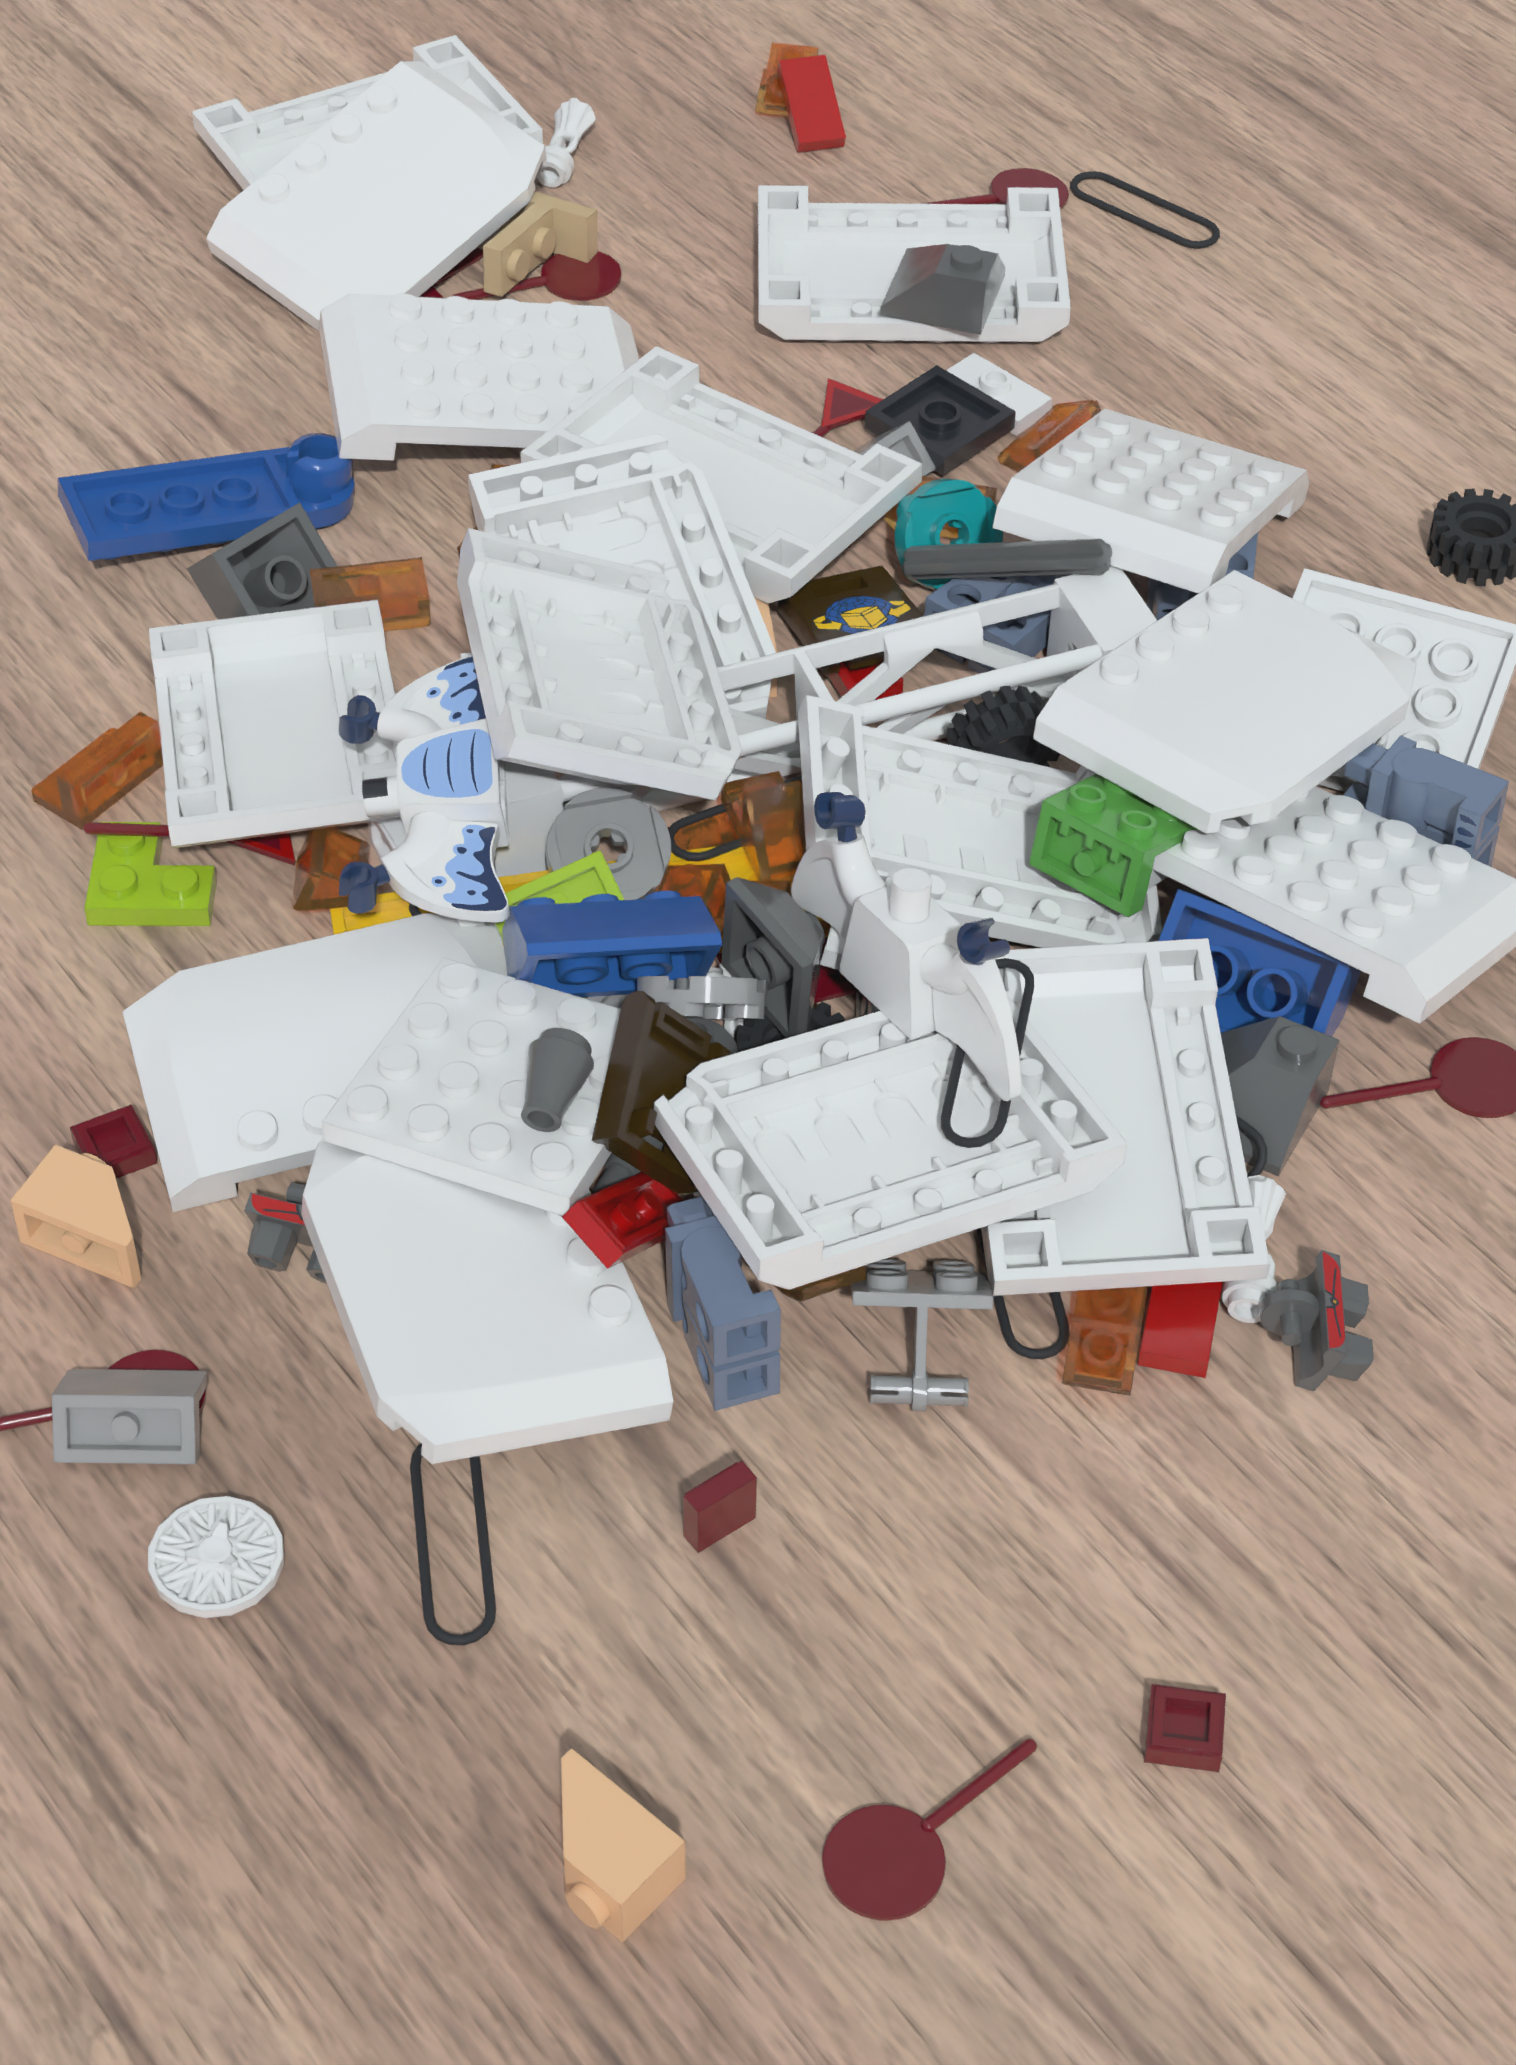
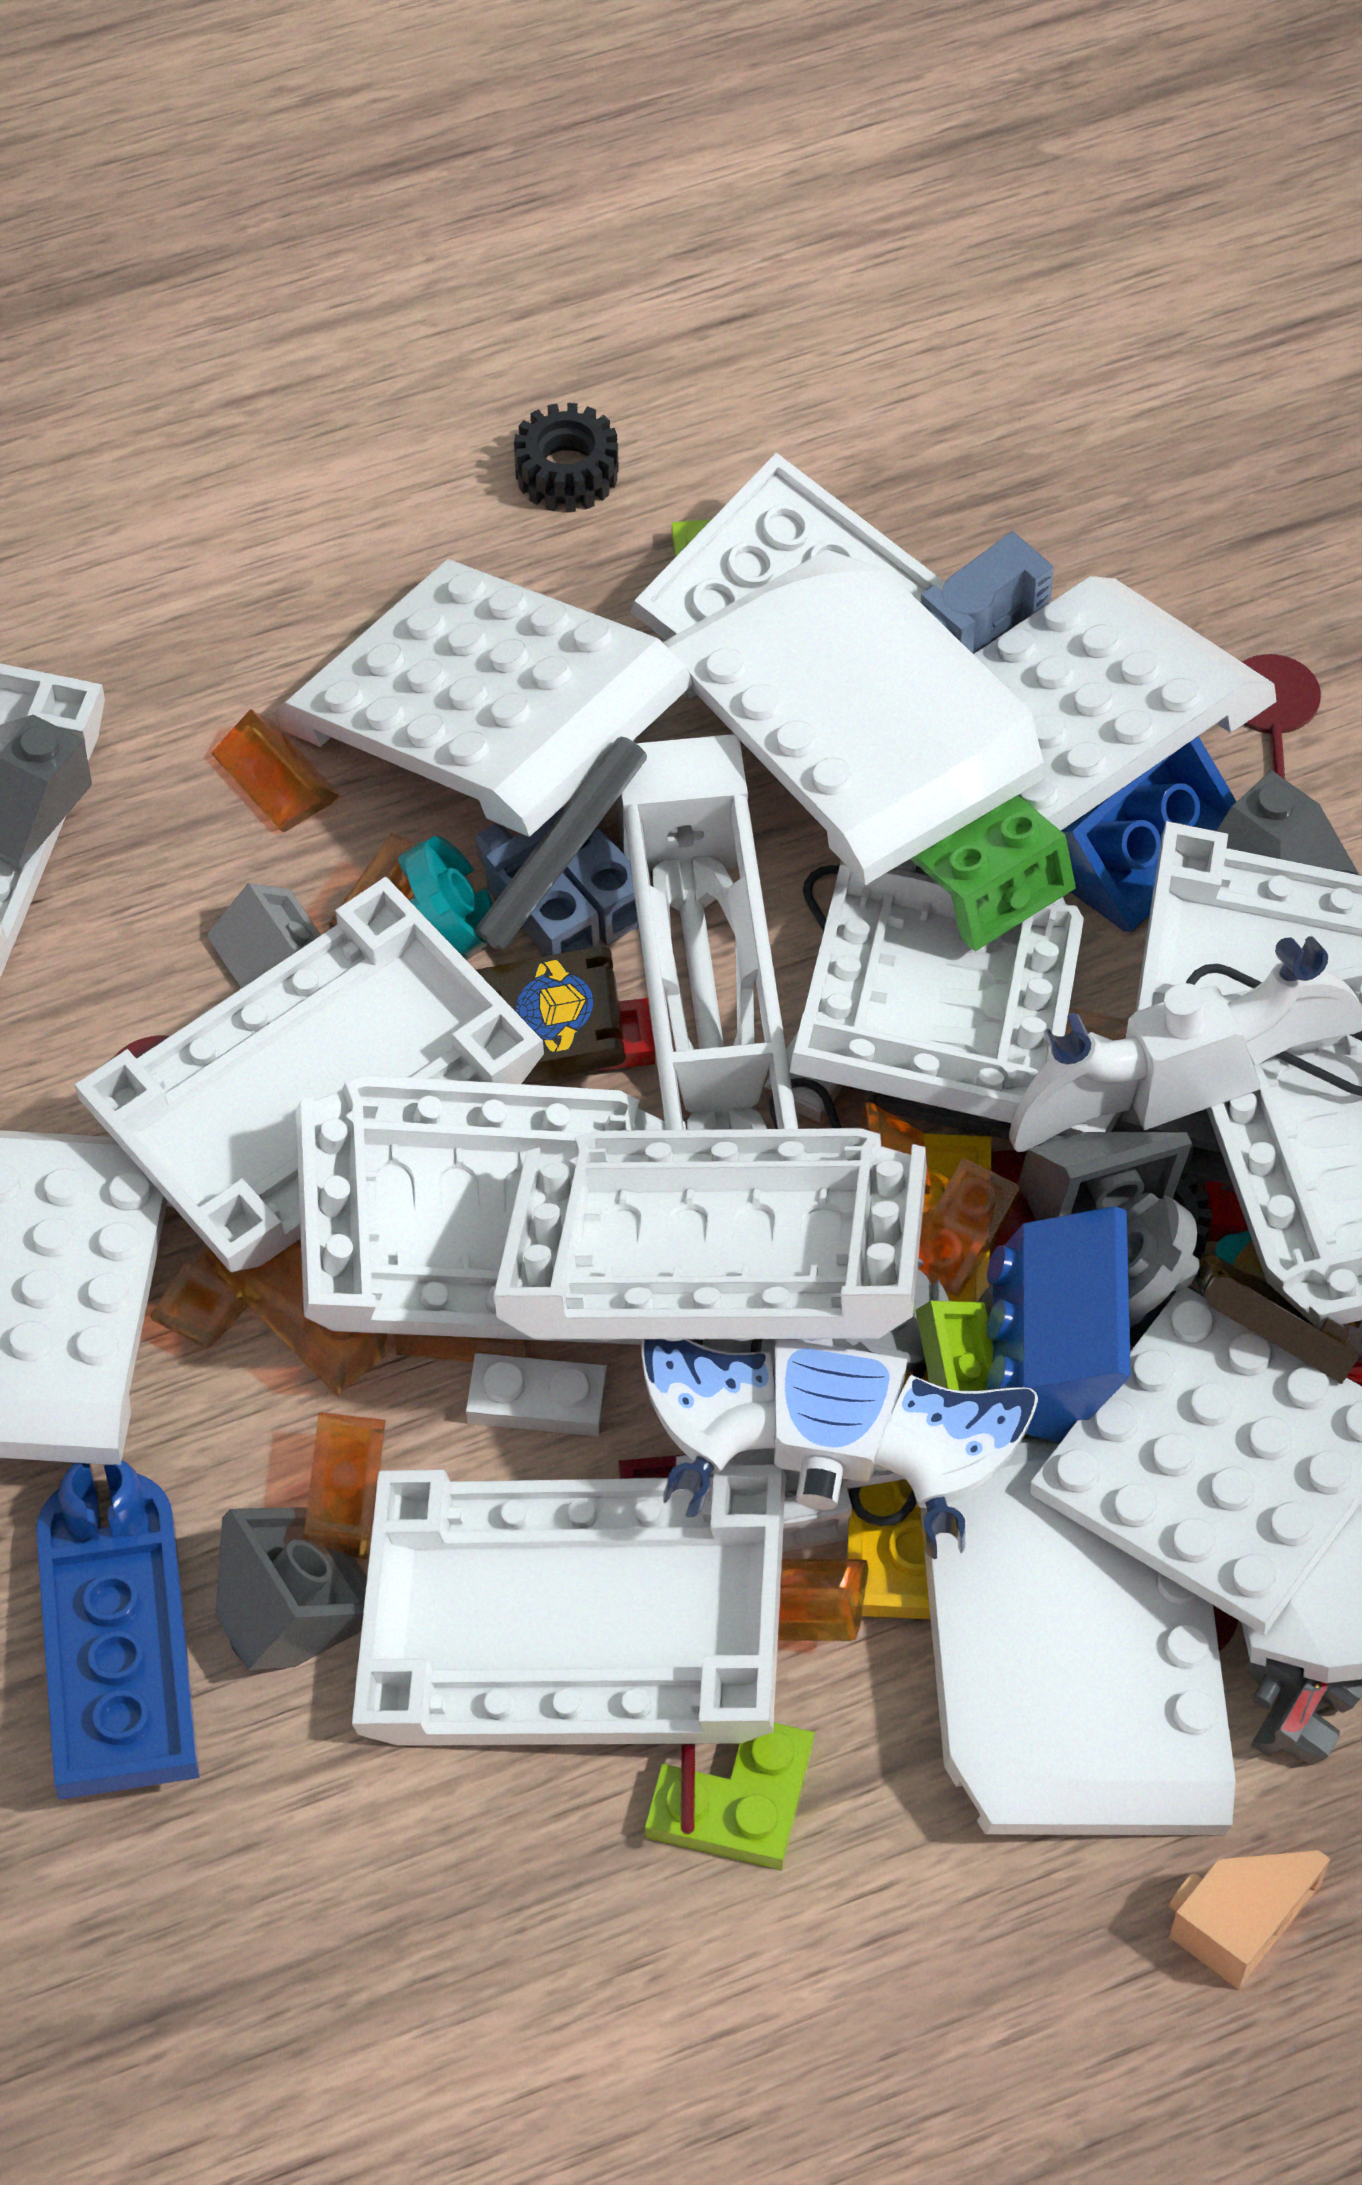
camera: 75 degrees left, 10 degrees up
clear orange panel [31,711,163,830] -> none
dark red tile [70,1104,157,1179] -> none
dark grey cone [521,1028,594,1132] -> none
piece [812,378,883,437] -> none
black plate [865,365,1016,476] -> none
white plate [946,353,1052,436] -> none
black tyre [946,685,1060,768] -> none

